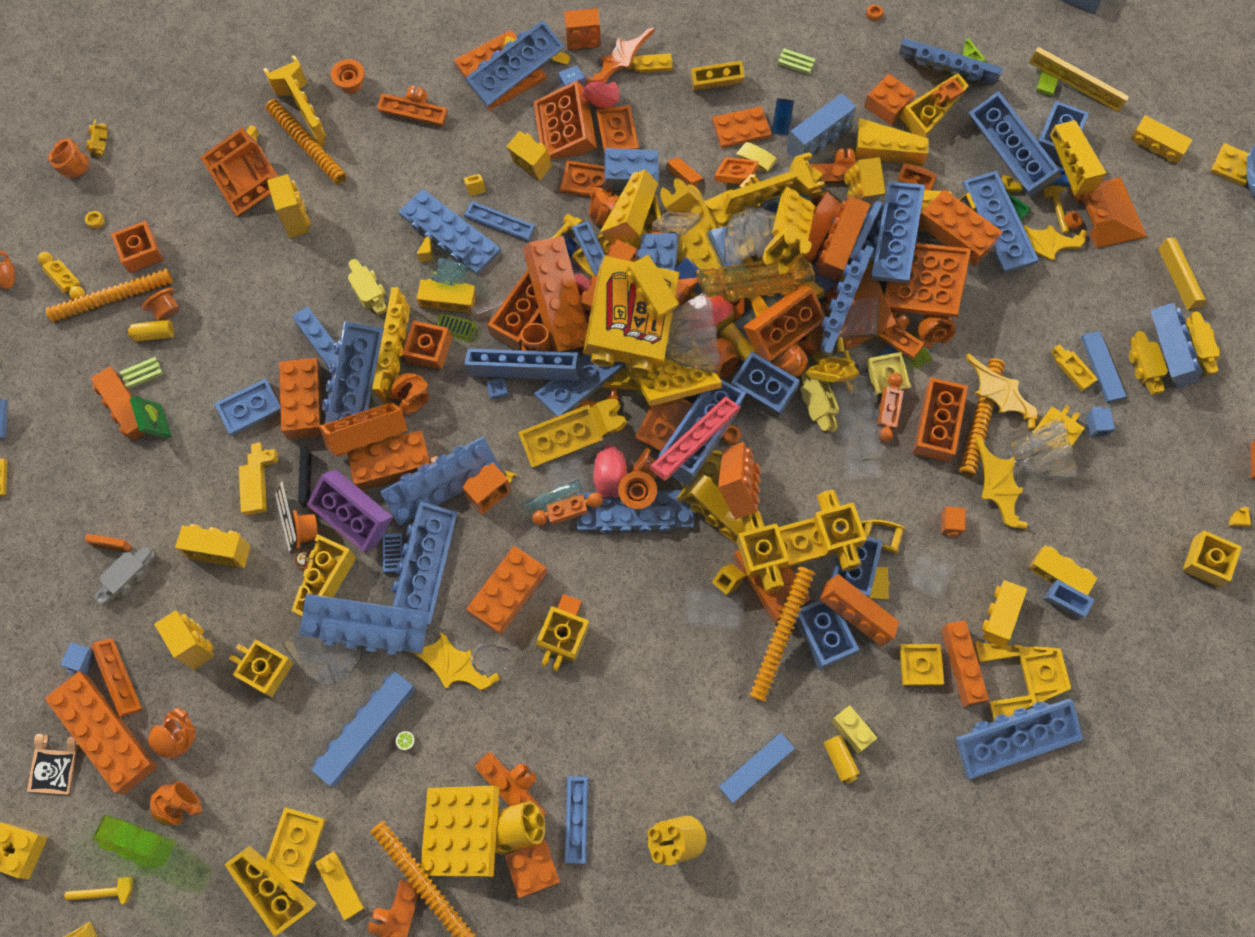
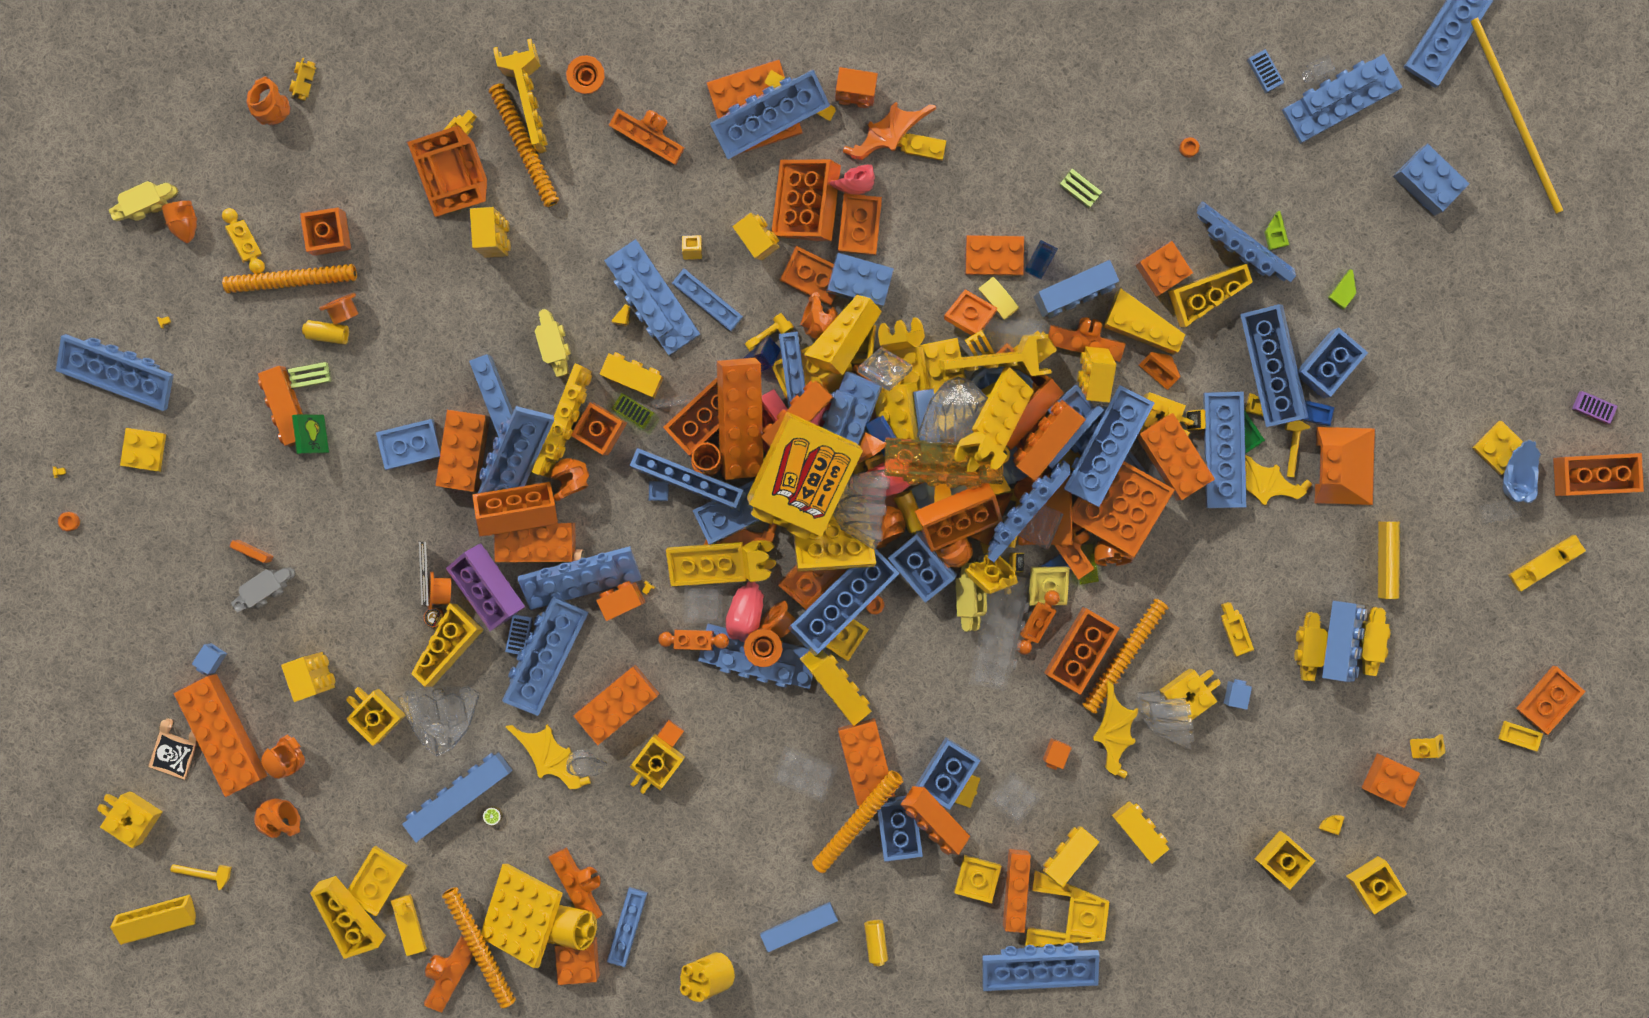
camera: 10 degrees right, 20 degrees up
yellow tile [85,211,104,229] -> none
orange plate [91,638,142,717] -> none
clear neon green brick [92,815,176,868] -> none
yellow brick [175,524,251,568] -> none
yellow piece [239,443,279,515] -> none
black tile [298,446,312,507] -> none
medium blue plate [299,594,429,655] -> none
clear light blue cylinder [432,258,468,286] -> none
clear light blue pin [526,479,583,512] -> none
medium blue brick [558,66,586,87] -> none
yellow brick [626,254,679,320] -> none
coral tile [650,396,740,481] -> none
orange slope [666,157,703,186] -> none
yellow brick [690,60,745,91] -> none
yellow brick [712,563,746,595] -> none
orange brick [718,442,761,520] -> none
yellow piece [737,490,867,593] -> none
light yellow brick [831,705,877,754] -> none
yellow piece [860,520,905,554] -> none
orange plate [931,78,964,106] -> none
yellow animal [966,353,1037,429] -> none
yellow plate [1028,47,1129,112] -> none
medium blue brick [1043,580,1095,619] -> none
yellow wedge [1050,120,1106,196] -> none
orange tile [1064,211,1082,230] -> none
medium blue tile [1081,331,1127,403] -> none
yellow brick [1130,115,1193,164] -> none

